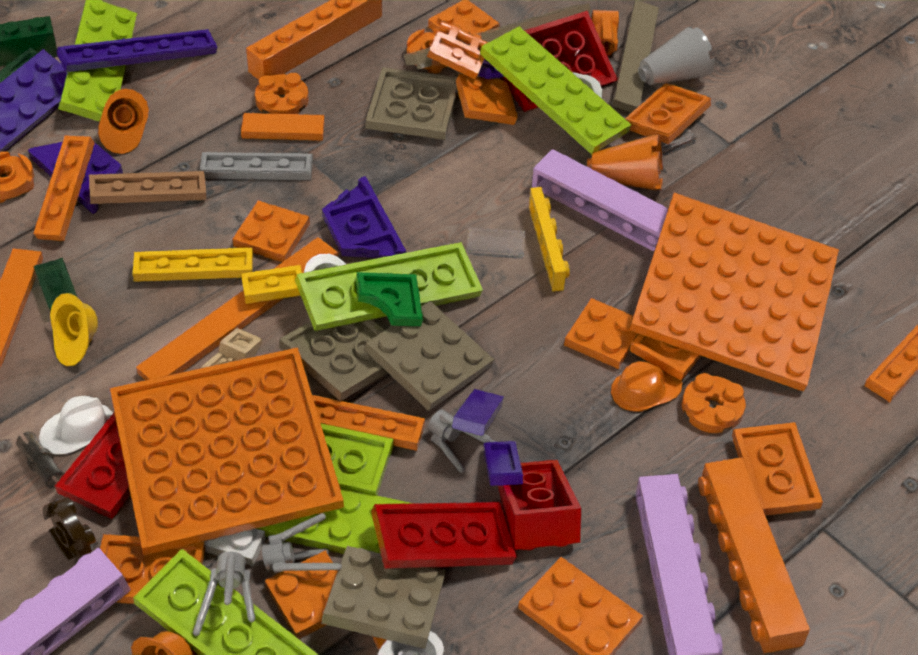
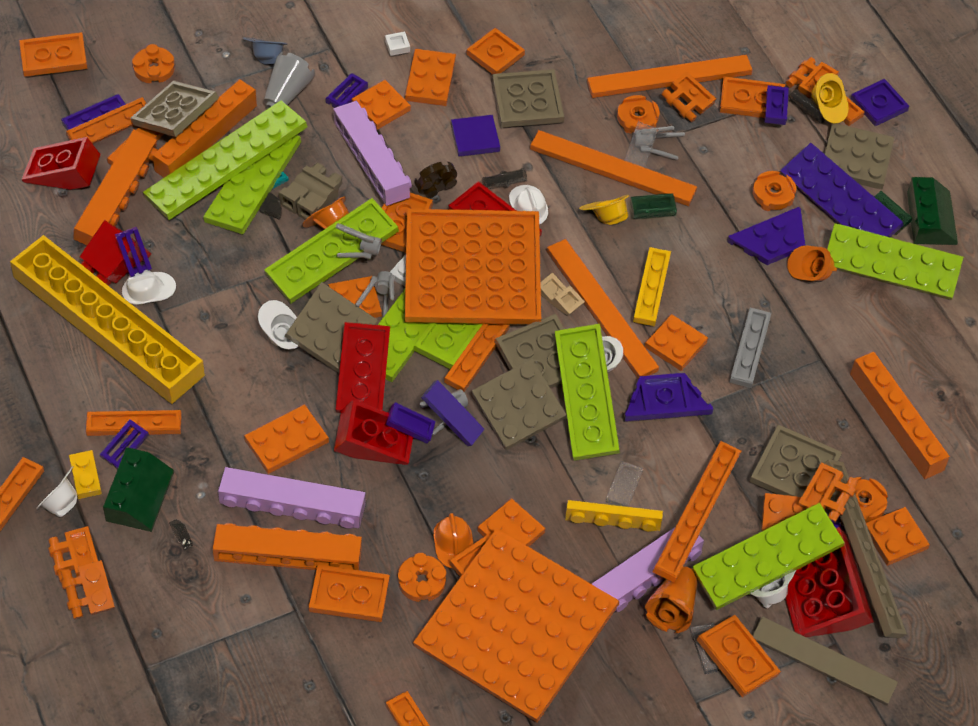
camera: 105 degrees right, 5 degrees up
orange plate [33,135,95,241] -> none
dark purple tile [57,29,218,72] -> none
medium nougat plate [89,171,206,204] -> none
orange tile [241,113,325,141] -> none
yellow plate [241,265,302,304] -> none
orange plate [255,73,309,114] -> none
green tile [355,272,423,327] -> none
orange piece [591,10,619,56] -> none
light grey cone [638,26,715,85] -> none
none -> orange tile [653,441,741,583]

